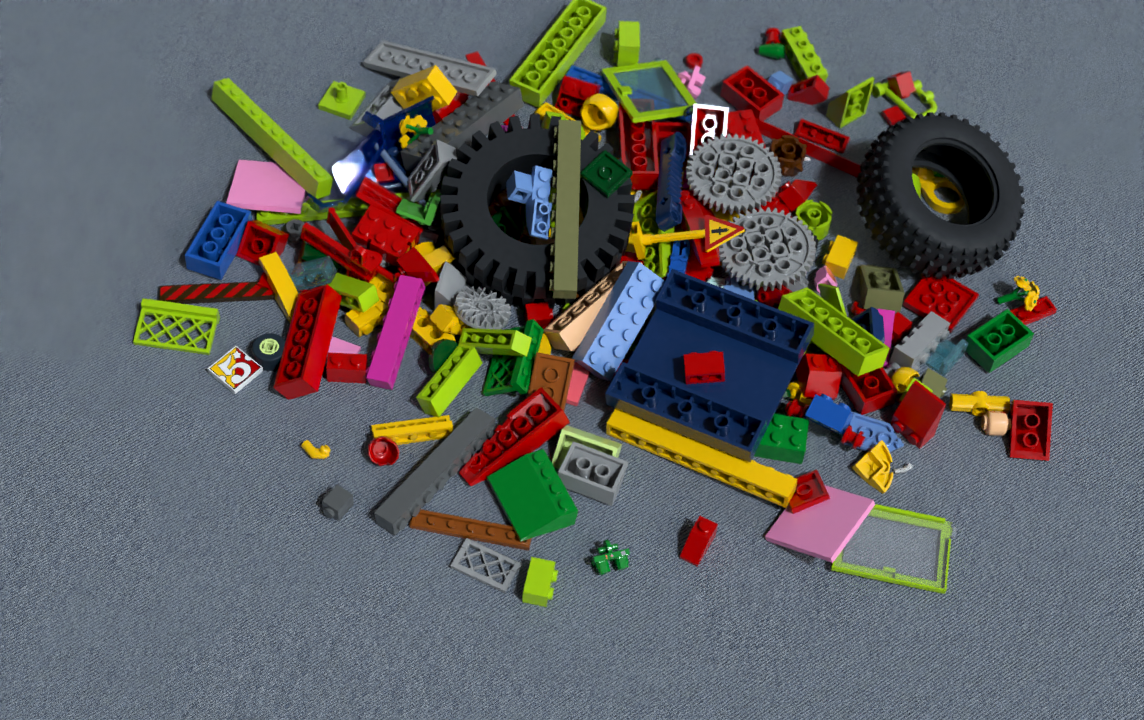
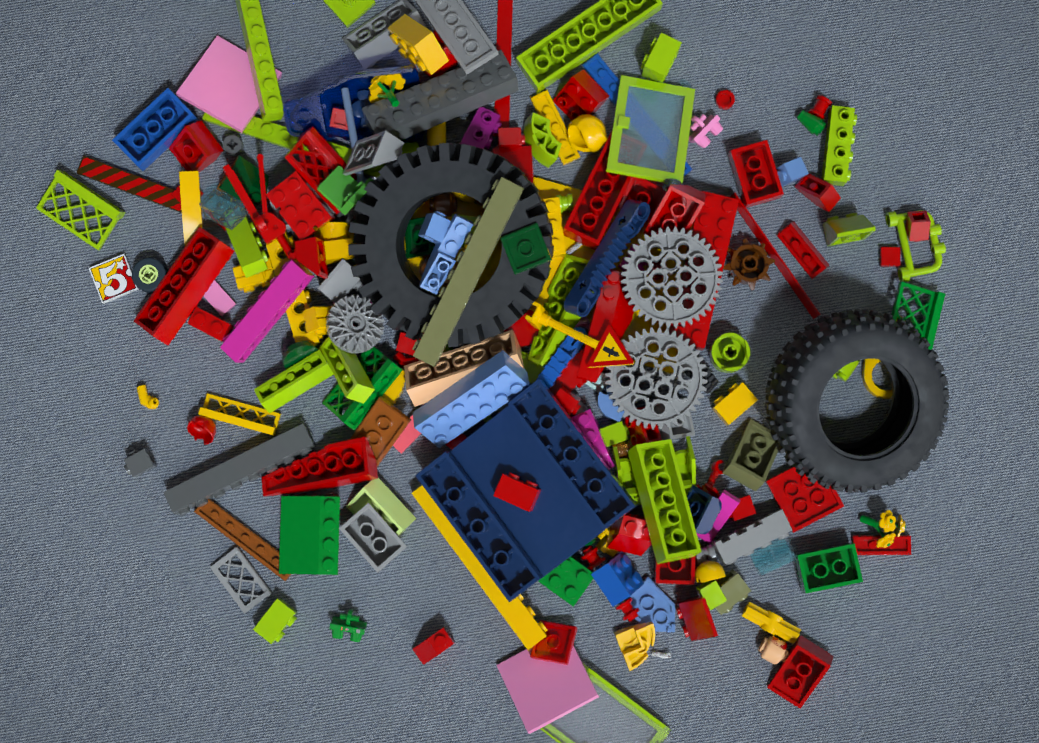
camera: 30 degrees right, 30 degrees up
clear blue windscreen [305,111,387,213] -> none
red slope [778,179,817,212] -> none
bright pink rock [814,265,838,293] -> none

